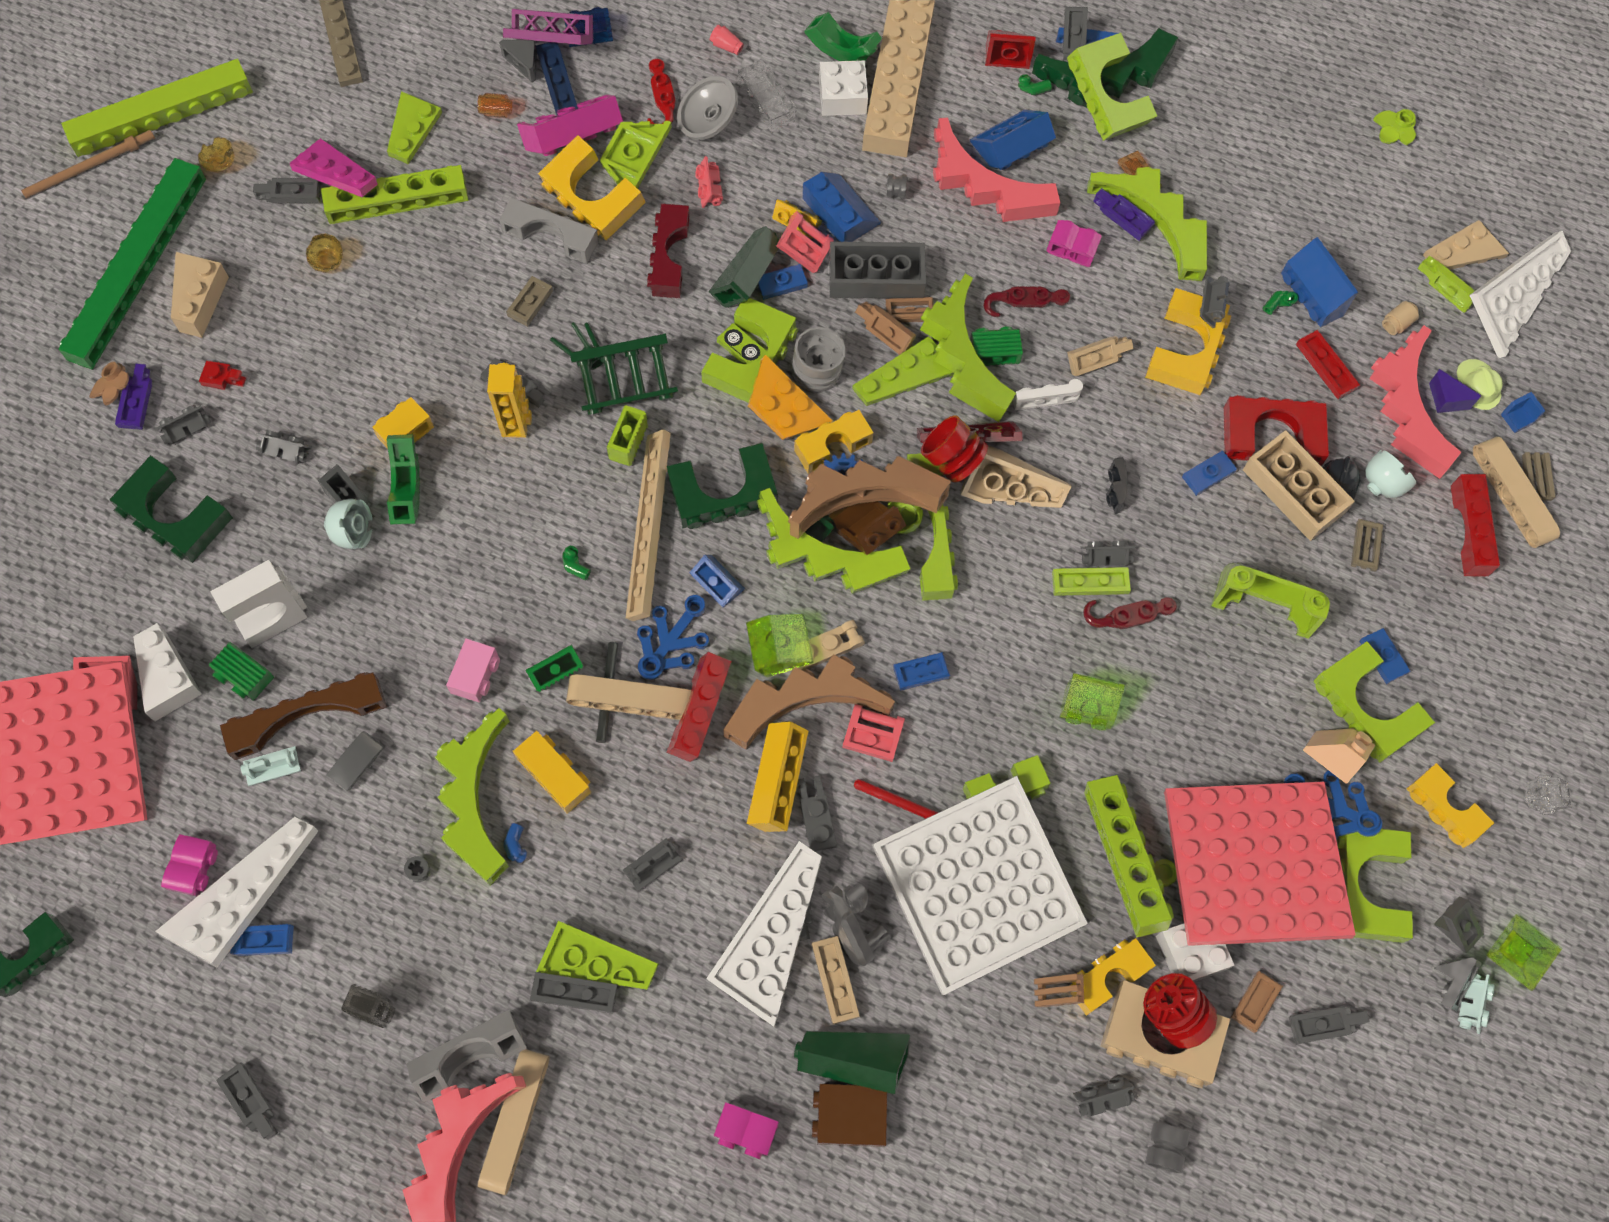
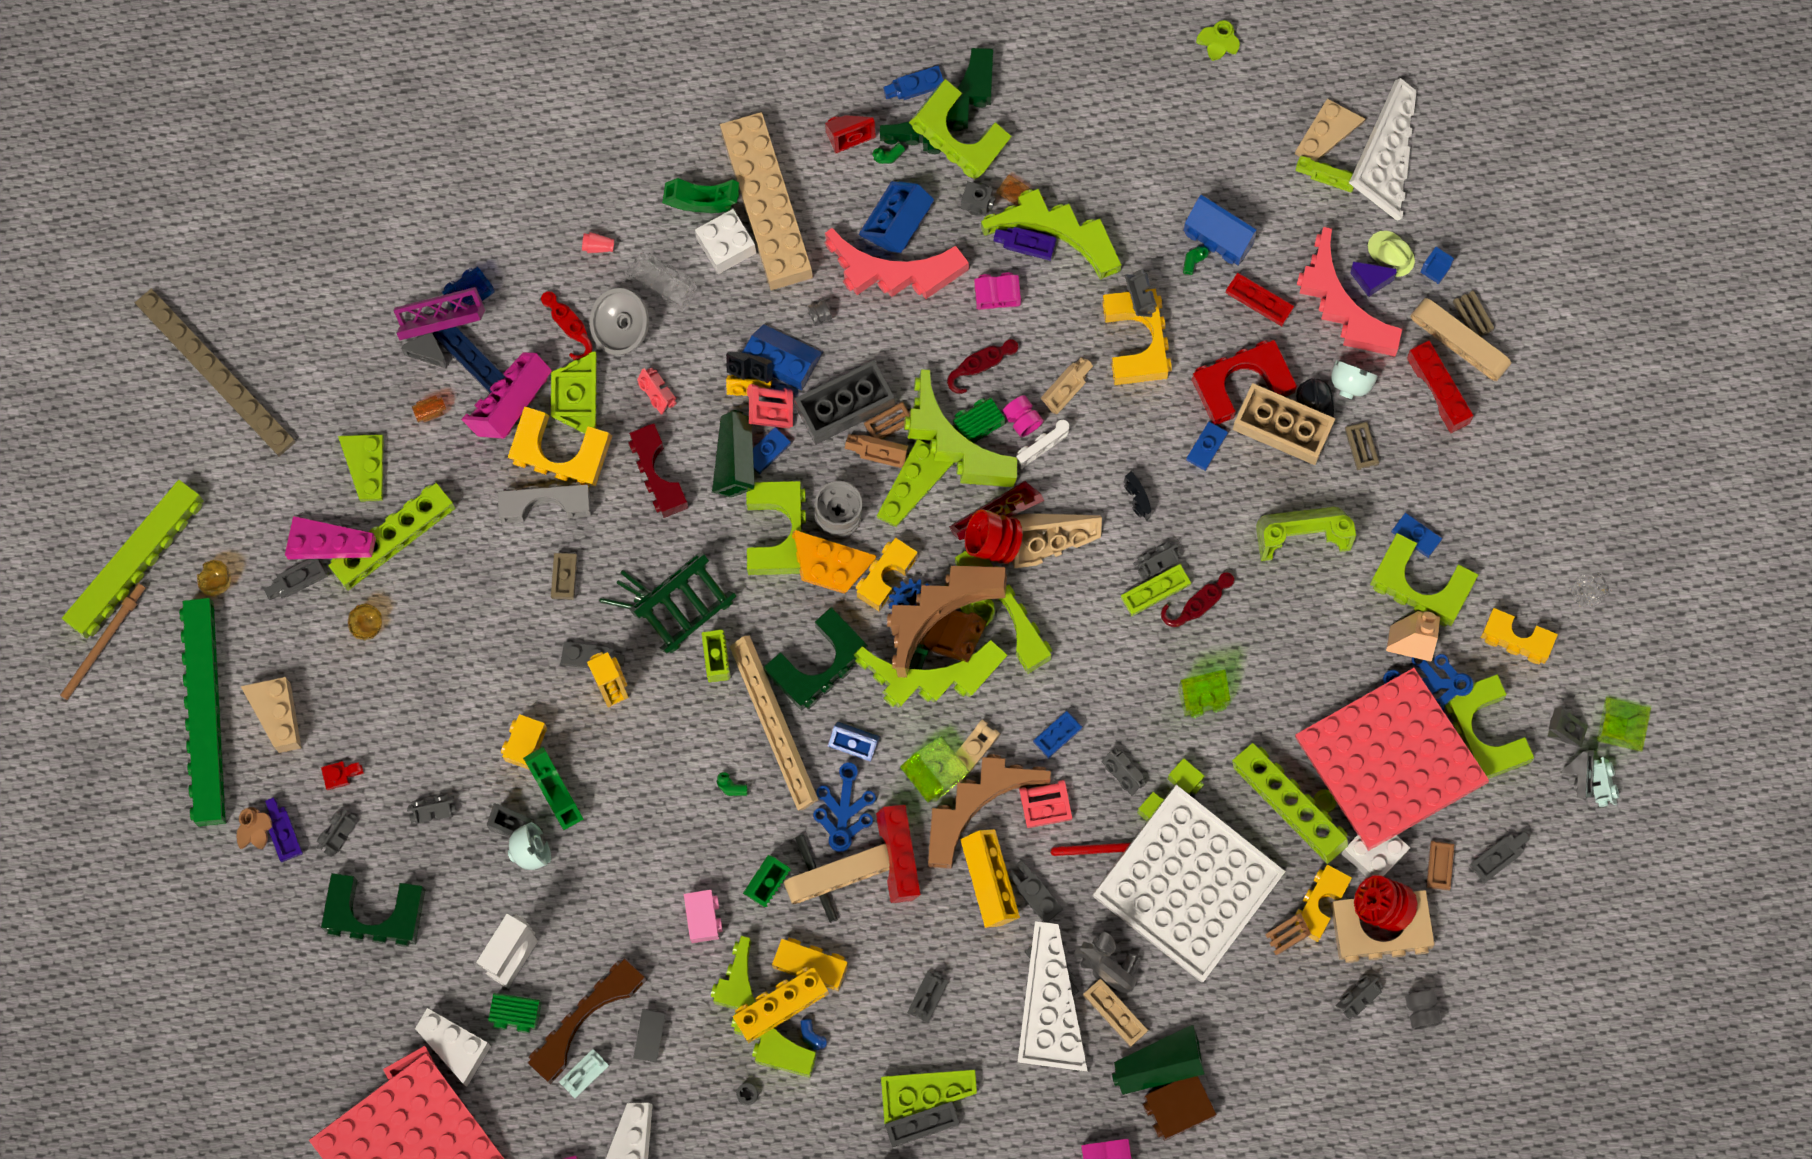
camera: 20 degrees left, 5 degrees up
tile [717,323,767,364] -> none
dark grey hinge [1062,6,1088,60] -> none
tan brick [1382,301,1419,335] -> none
none -> black slope [726,352,773,383]
none -> yellow brick [732,967,829,1044]
none -> dark grey brick [961,181,996,216]
none -> dark pink wheel [1002,395,1044,438]
none -> dark grey hinge [1102,748,1147,796]

